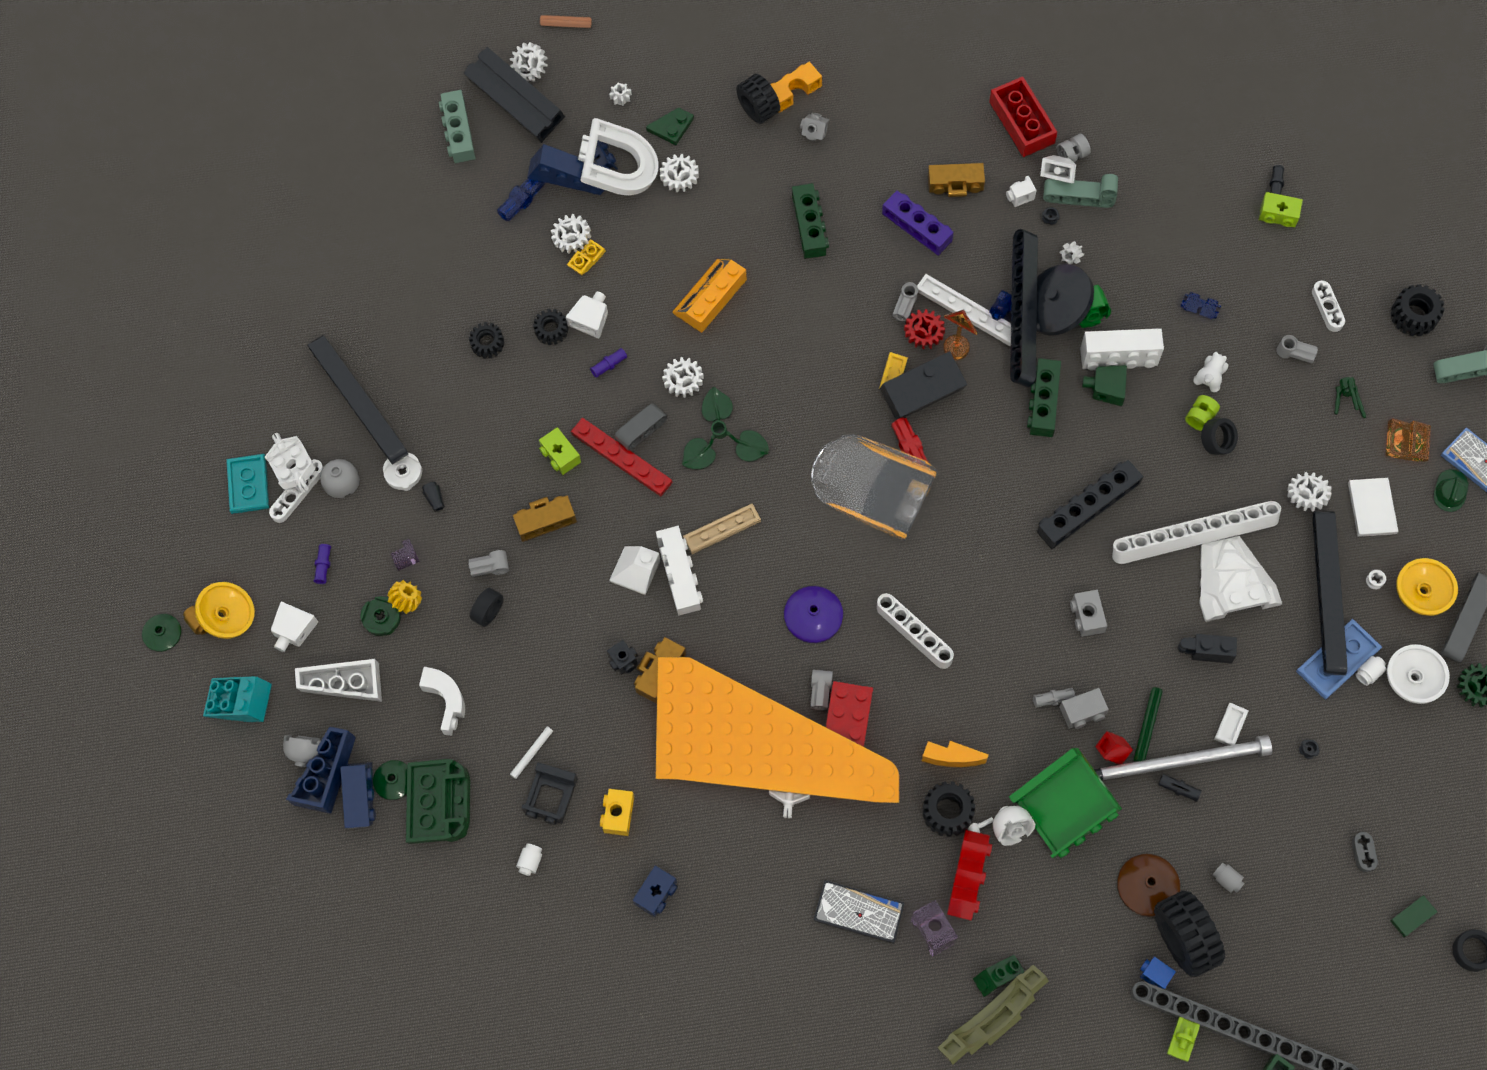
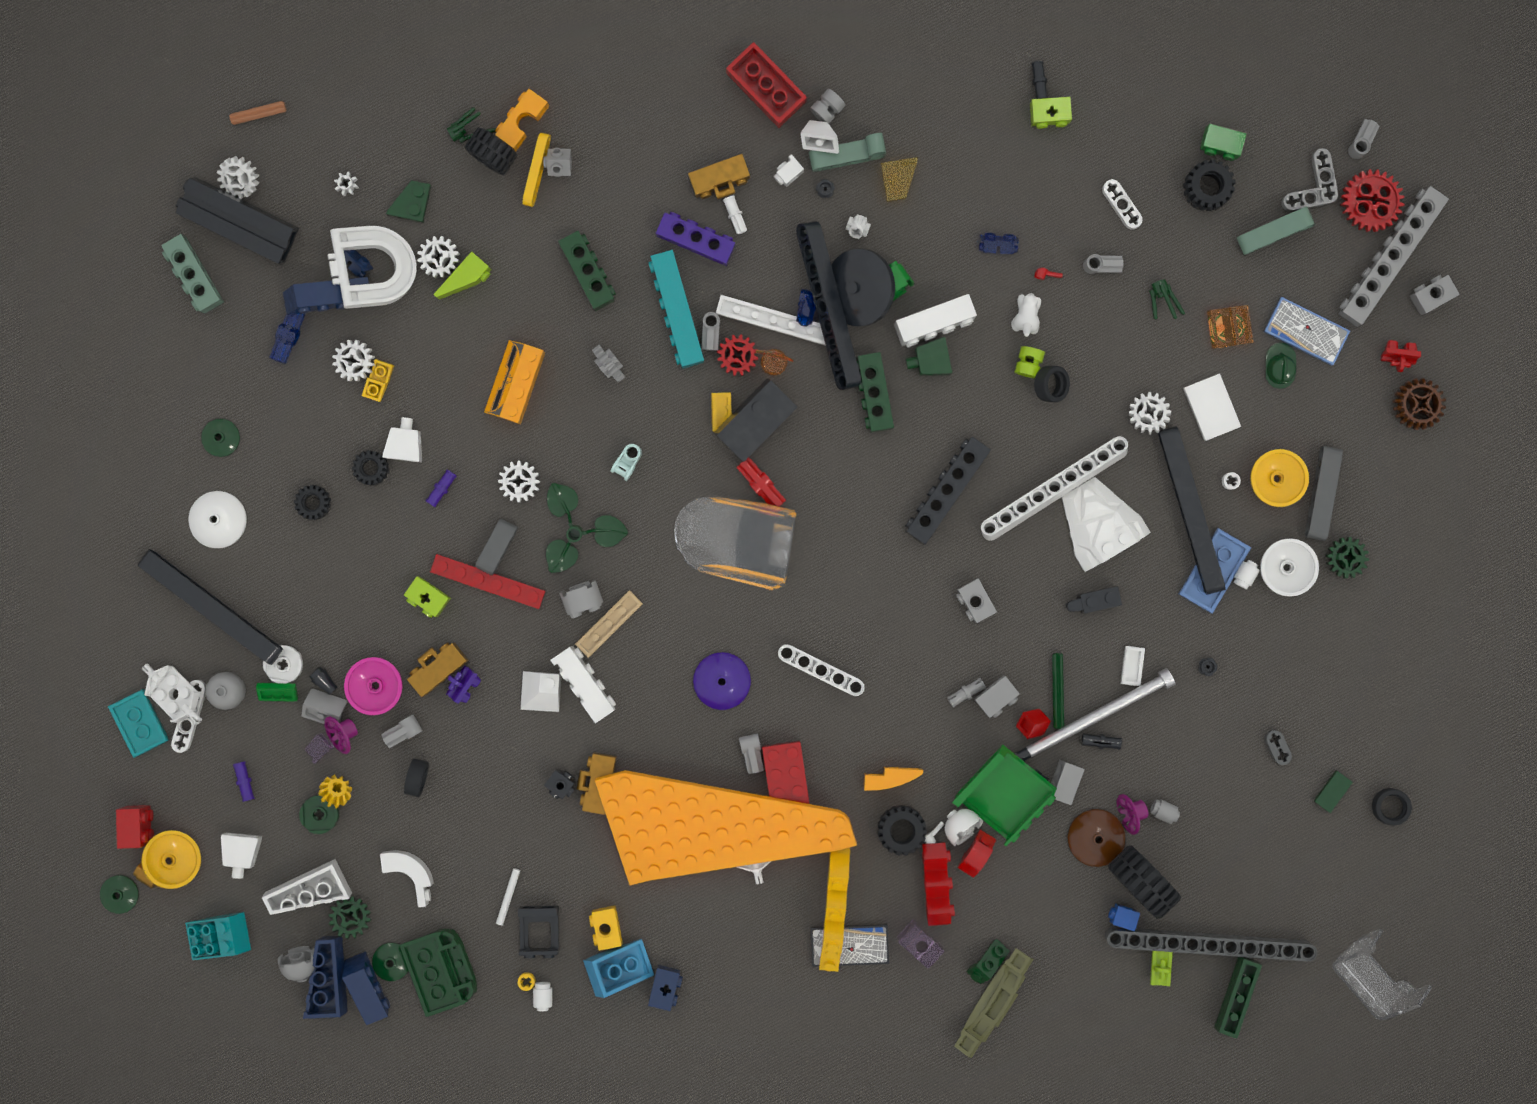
camera: 25 degrees left, 20 degrees up
none -> red brick [116,805,154,849]
none -> white dish [188,491,247,548]
none -> dark green dish [201,419,240,457]
none -> green plate [256,683,298,702]
none -> light grey panel [301,689,347,726]
none -> magenta wheel [324,716,358,754]
none -> dark green gear [328,896,371,939]
none -> dark pink dish [344,657,403,715]
none -> lime slope [433,252,491,300]
none -> dark purple hips [446,665,481,704]
none -> dark green plant [447,107,496,143]
none -> yellow bush [517,972,536,991]
none -> yellow beam [523,133,551,207]
none -> light grey brick [559,580,603,618]
none -> dark azure slope [583,939,654,998]
none -> light grey gear [592,345,625,382]
none -> light aqua piece [610,444,642,481]
none -> teal brick [648,250,704,368]
none -> white axle [723,195,747,234]
none -> yellow arch [819,847,850,972]
none -> clear yellow wing [881,157,918,202]
none -> red brick [958,829,997,878]
none -> red hand [1034,268,1063,280]
none -> light grey hinge [1051,759,1085,805]
none -> magenta wheel [1116,794,1148,835]
none -> brick [1200,124,1246,161]

